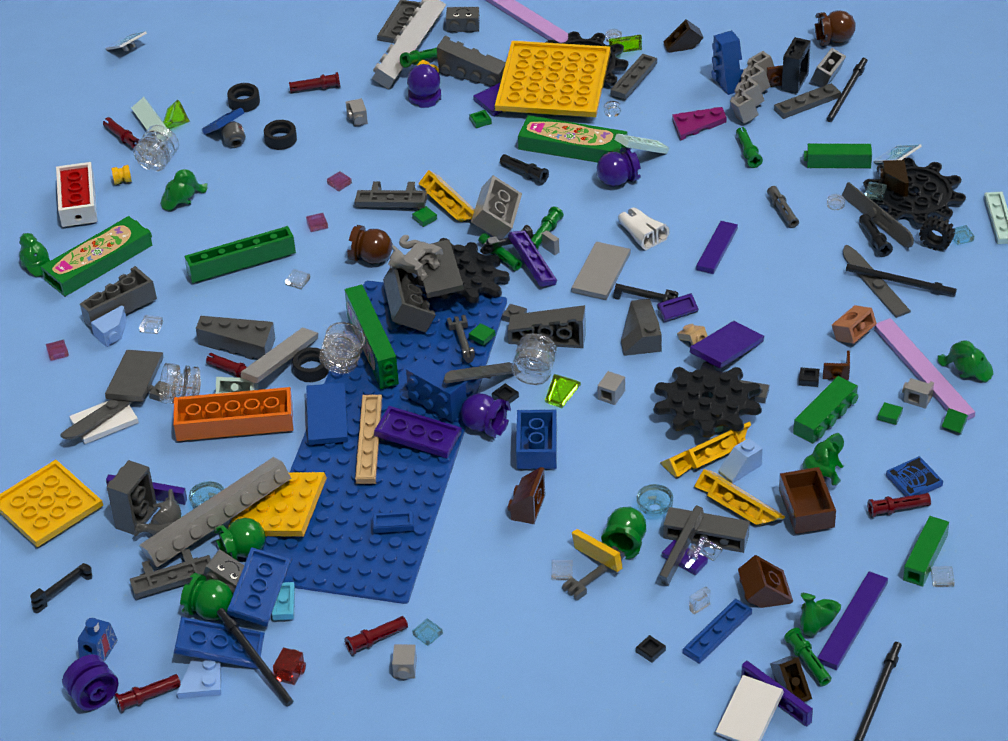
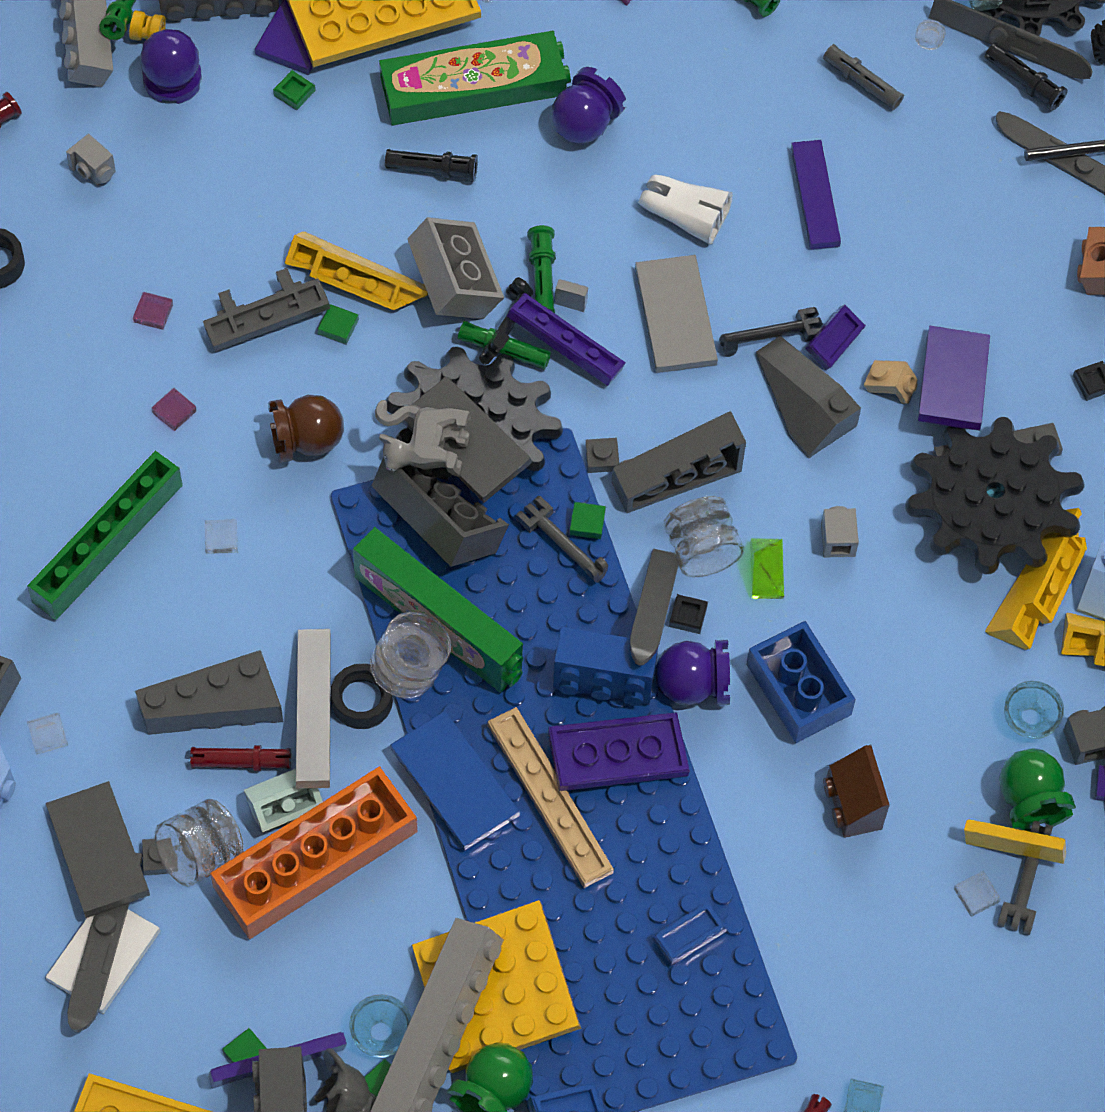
camera: 35 degrees left, 20 degrees up
light aqua tile [614,134,669,154] -> none

